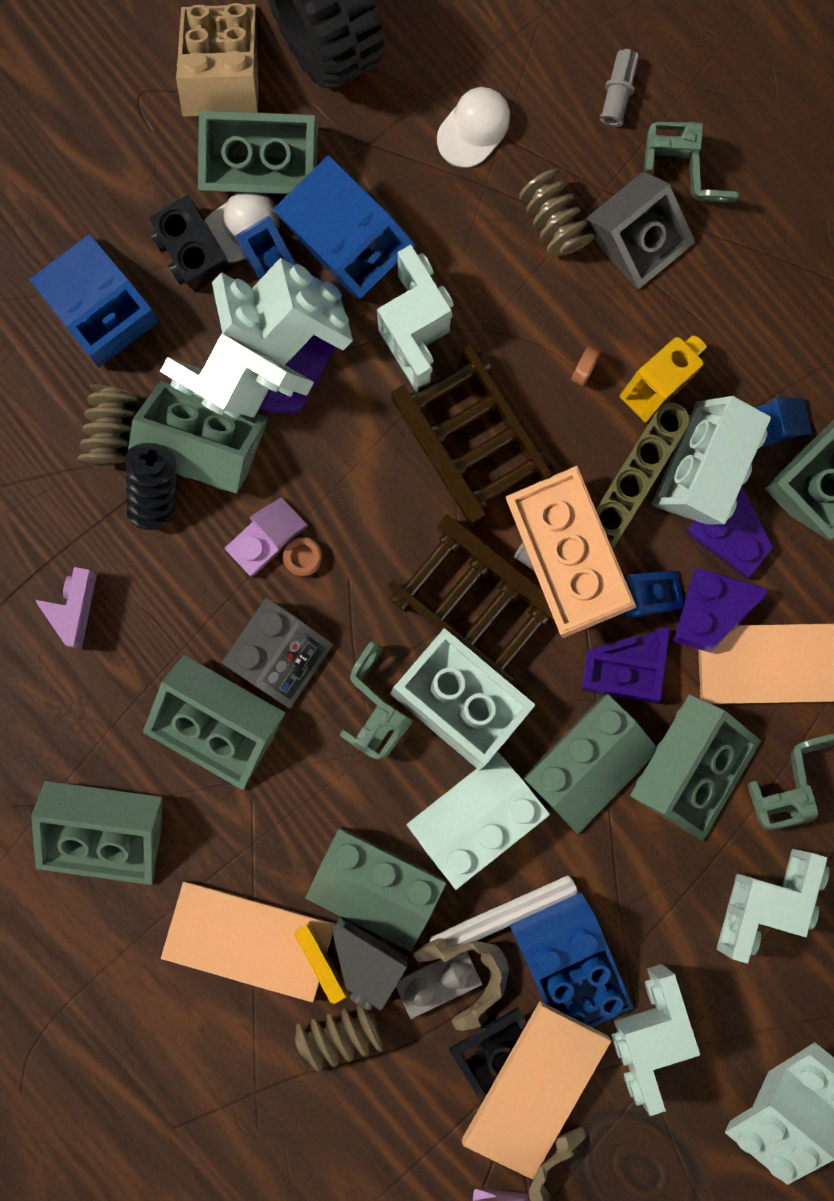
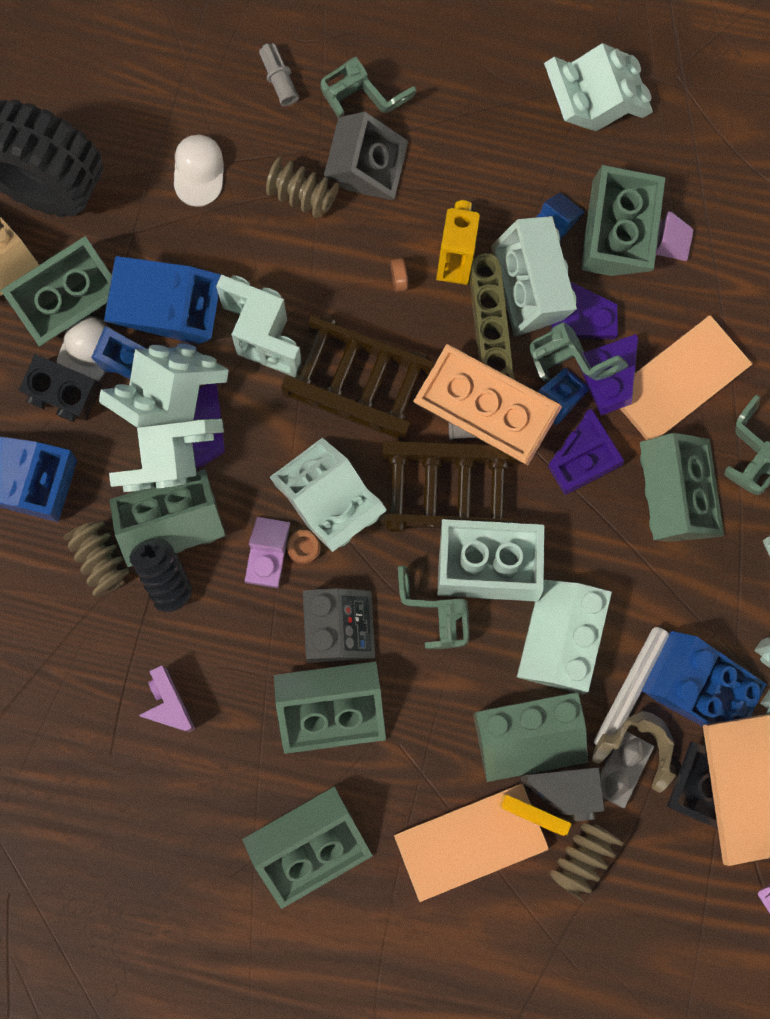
camera: 40 degrees left, 5 degrees down
sand green slope [522,694,657,834] -> none
none -> light aqua bracket [270,438,387,552]
none -> sand green piece [530,322,628,382]

